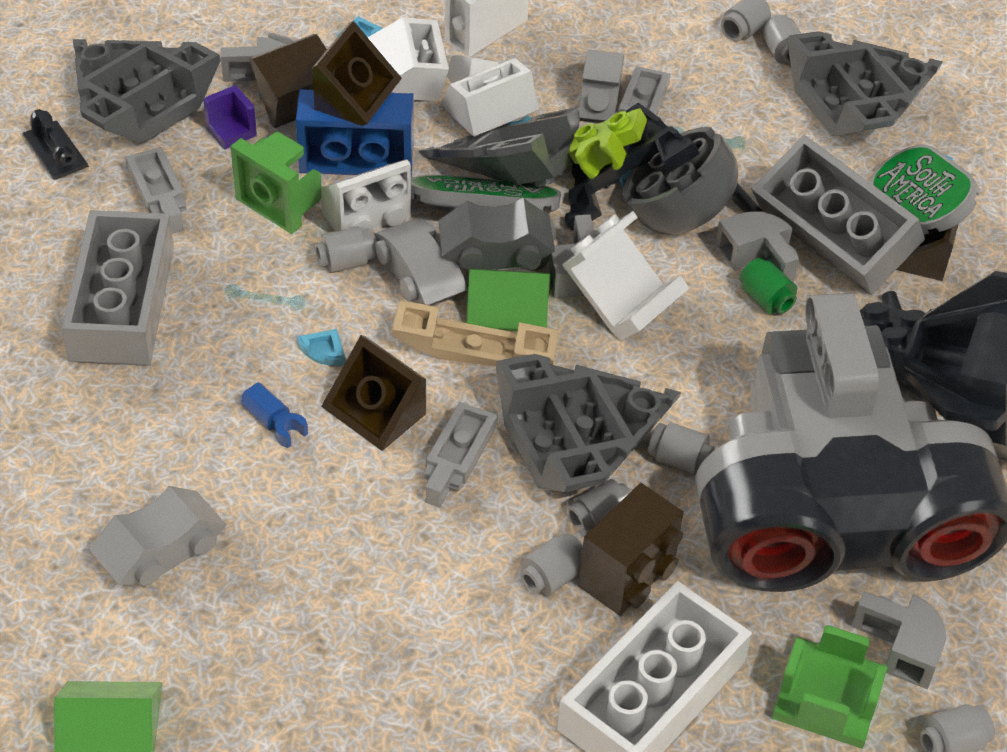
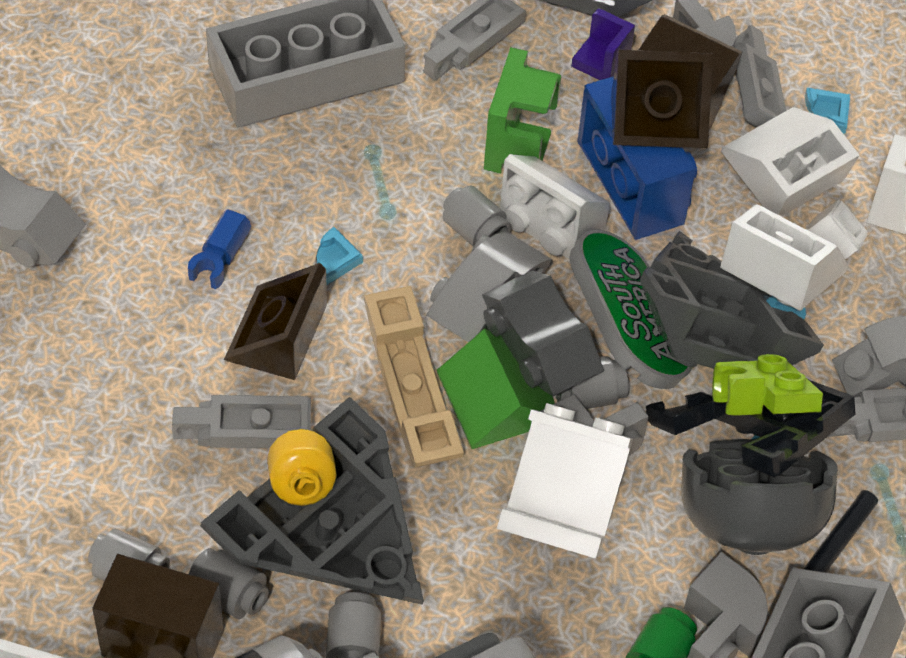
camera: 65 degrees right, 5 degrees up
none -> yellow head [267,429,337,506]

